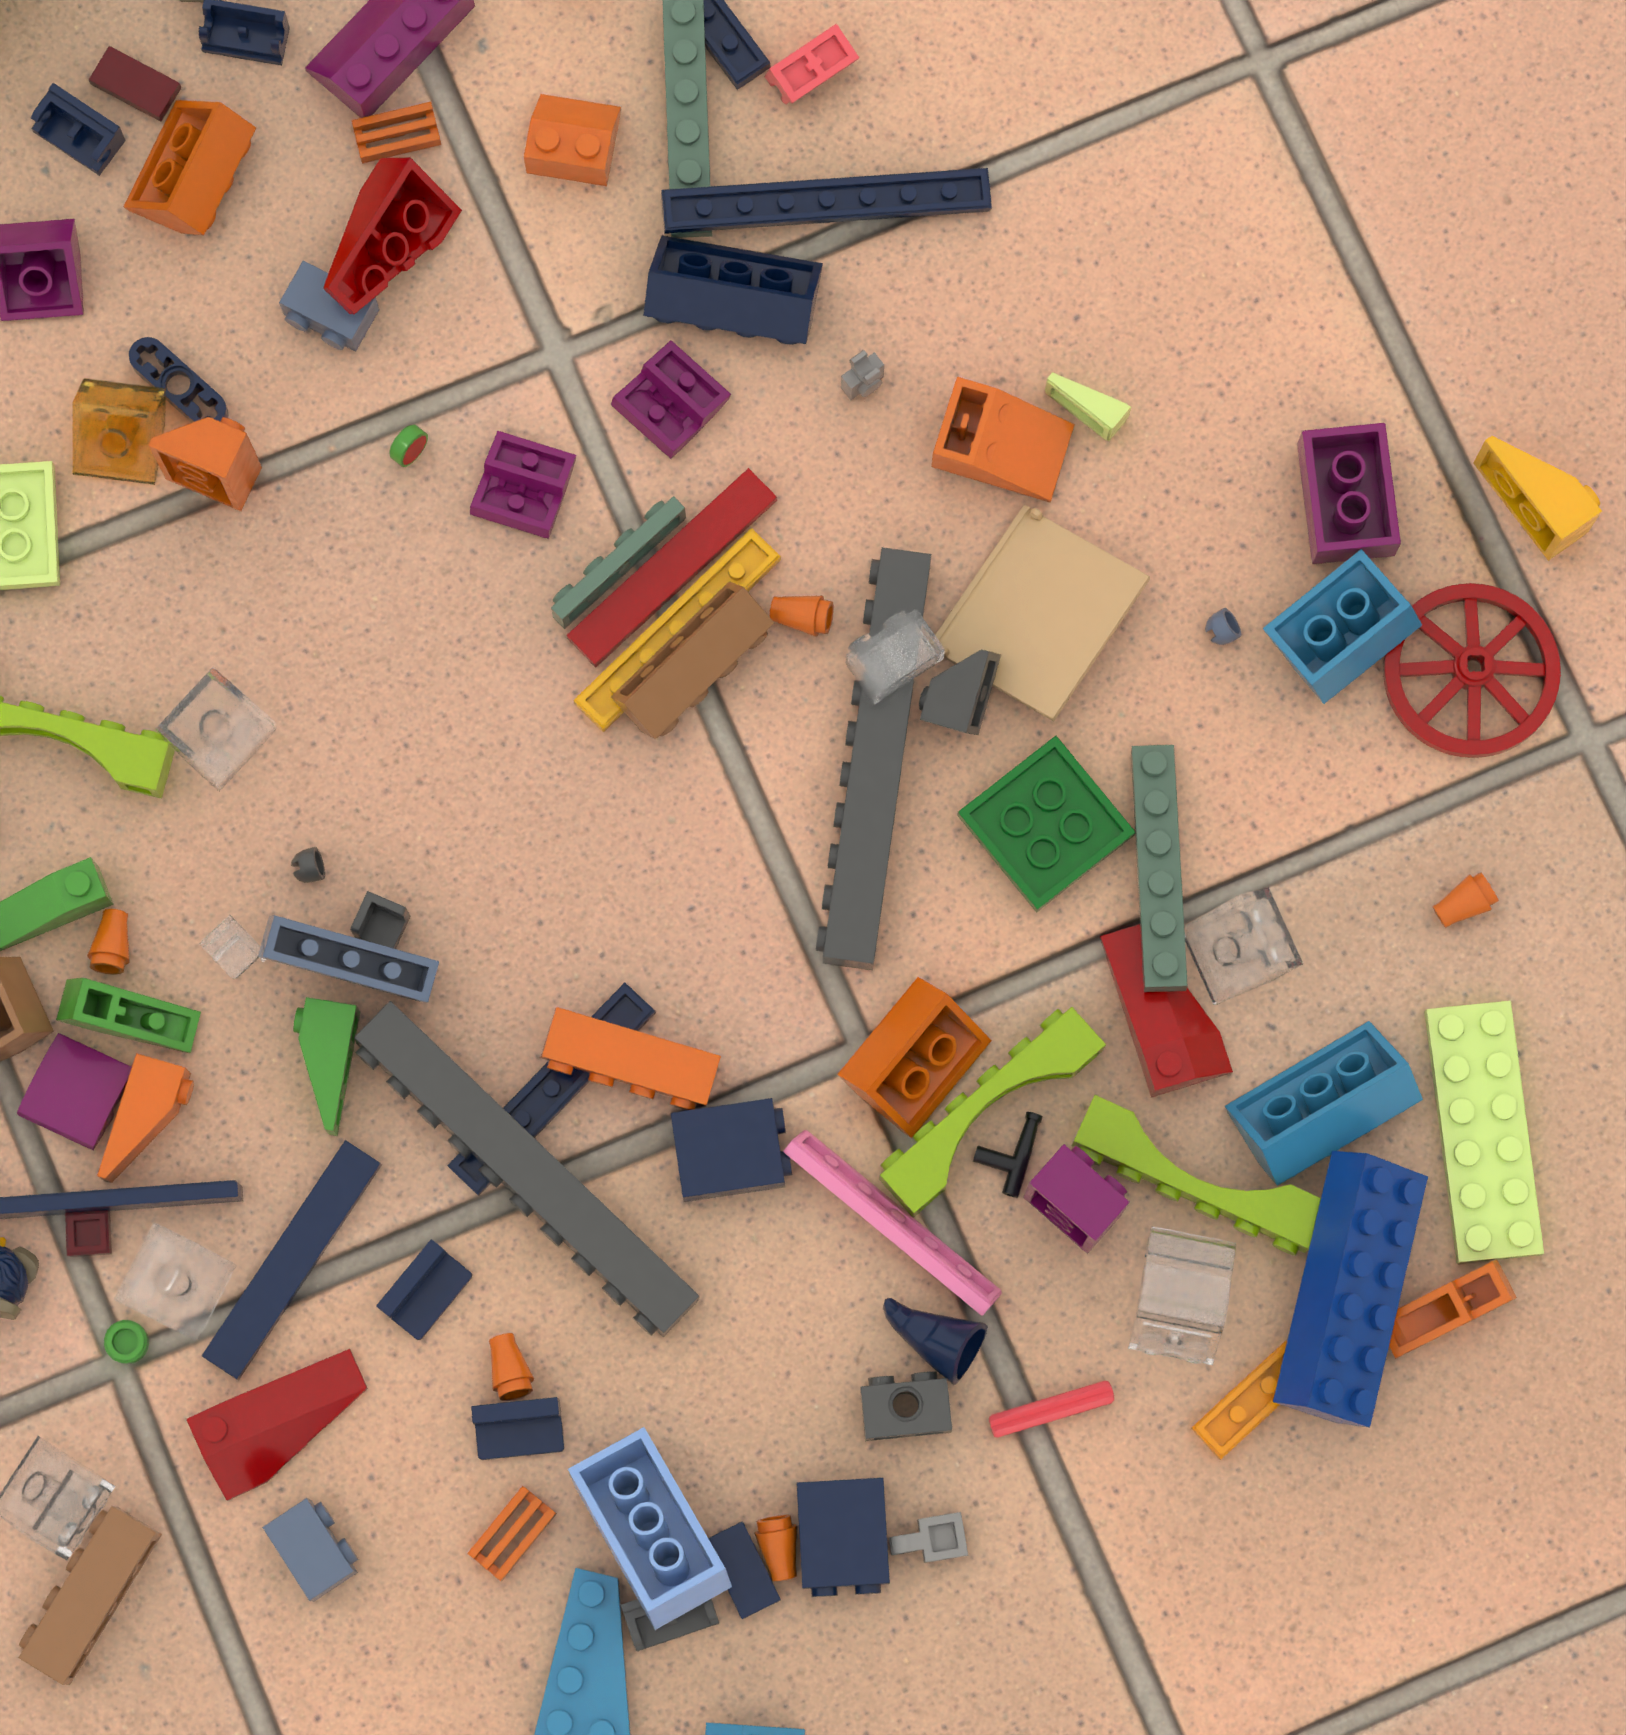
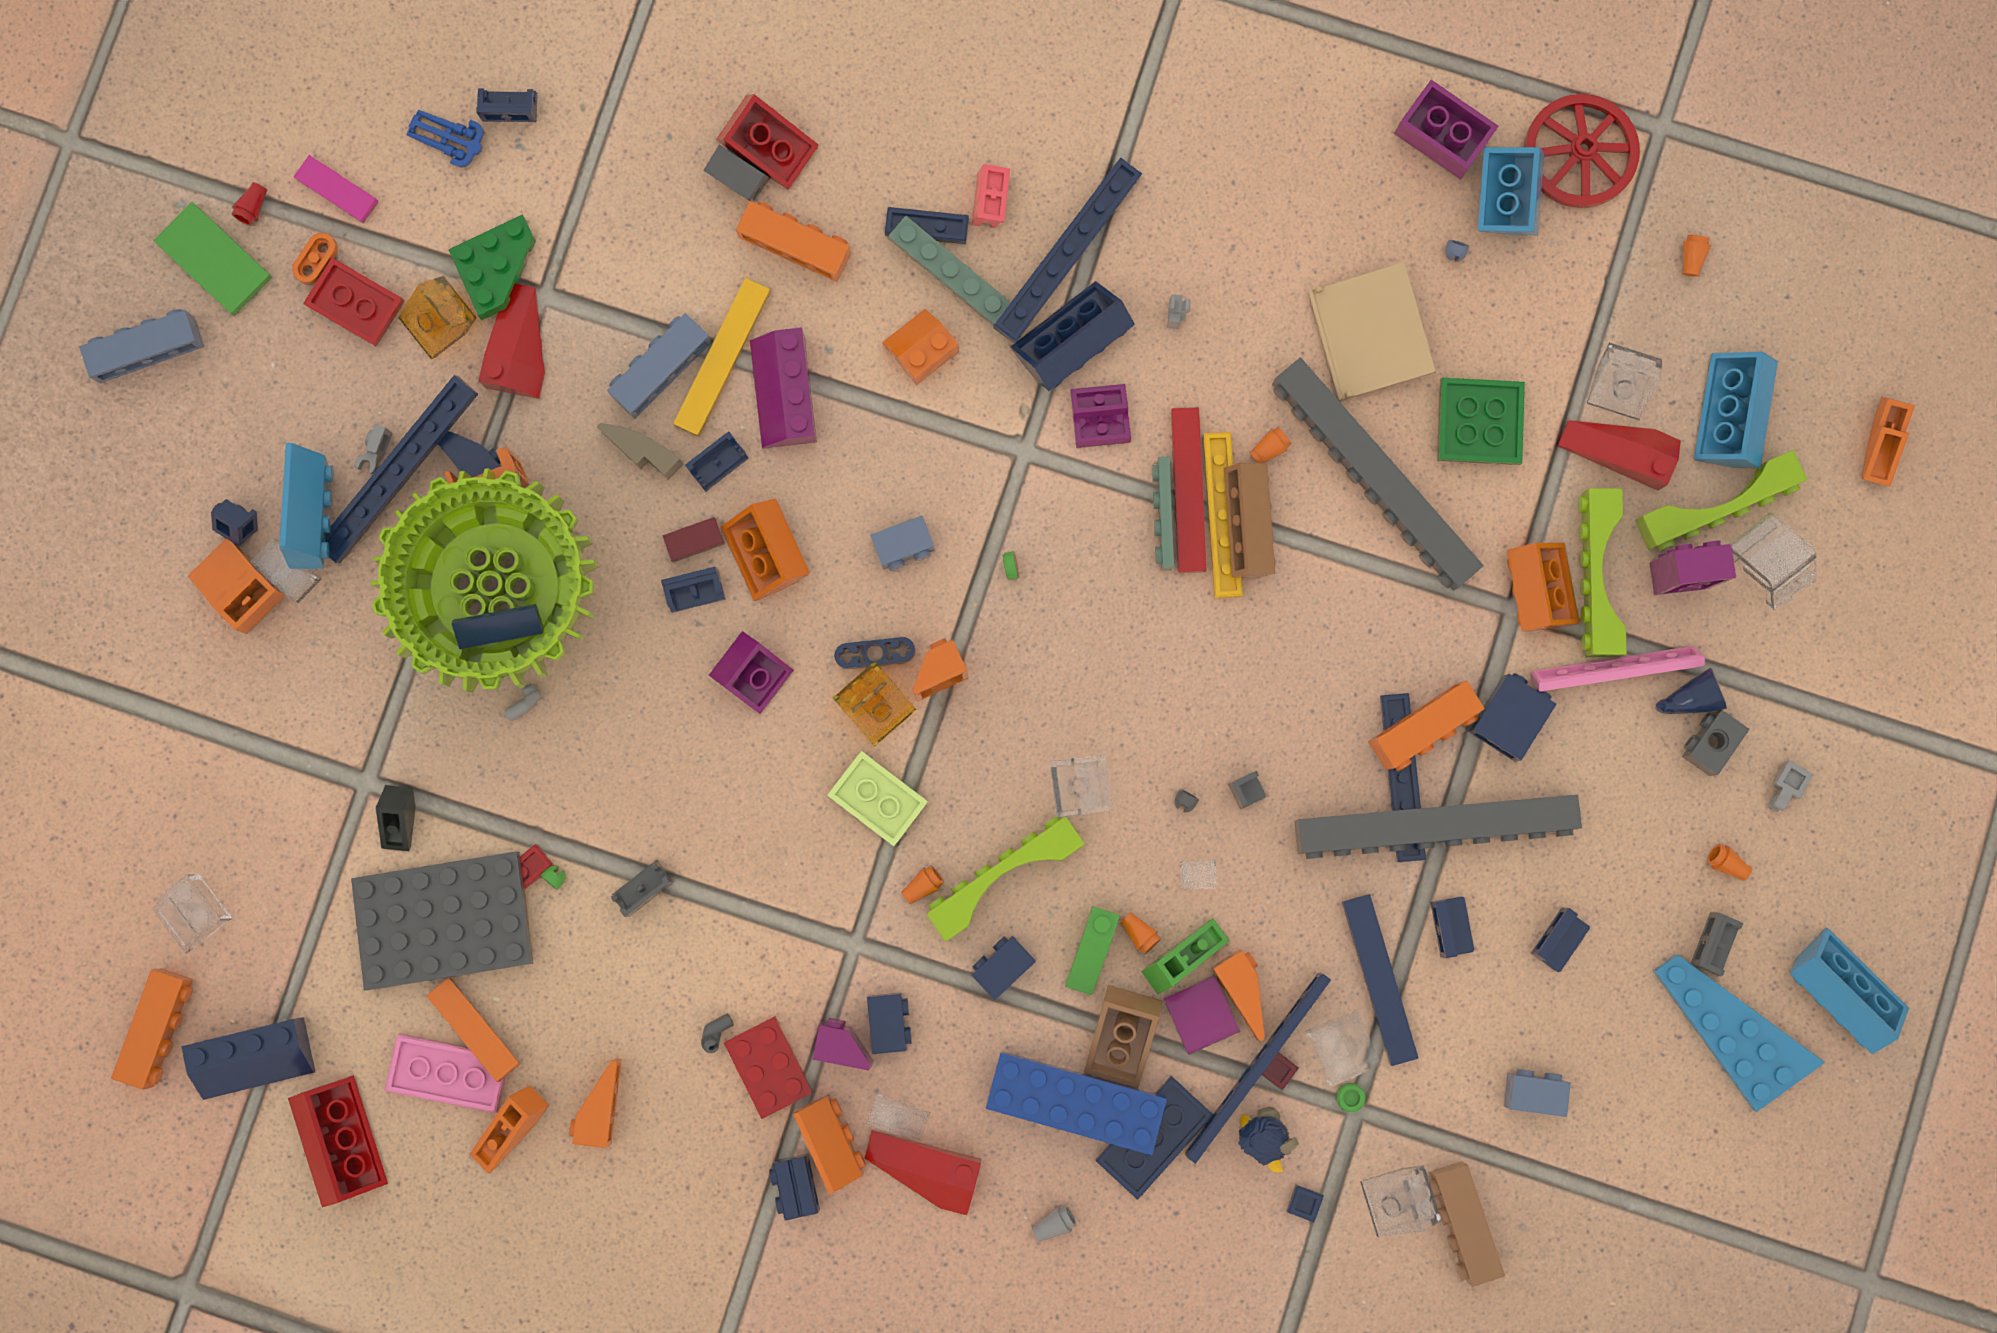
camera: 50 degrees left, 5 degrees up
red wedge [186,1349,368,1501] -> none
sand blue brick [258,915,439,1003] -> none
bright green slope [293,997,361,1136] -> none
red wedge [323,157,462,314] -> none
orange tile [351,101,442,164] -> none
orange tile [467,1486,557,1582] -> none
magenta slope [470,431,576,539] -> none
orange cone [489,1333,534,1401] -> none
light blue brick [568,1427,732,1630] -> none
dark blue tile [708,1521,781,1619] -> none
dark blue brick [797,1478,890,1597] -> none
clear brick [846,608,945,705] -> none
dark grey slope [919,649,1001,735] -> none
orange slope [931,376,1075,503] -> none
black piece [973,1112,1043,1198] -> none
coral axle [989,1380,1114,1438] -> none
yellowish green slope [1045,372,1131,441] -> none
sand green plate [1131,745,1188,992] -> none
light orange tile [1191,1340,1287,1460] -> none
blue brick [1273,1151,1428,1428] -> none
yellowish green plate [1424,1001,1544,1264] -> none
yellow slope [1473,436,1602,561] -> none

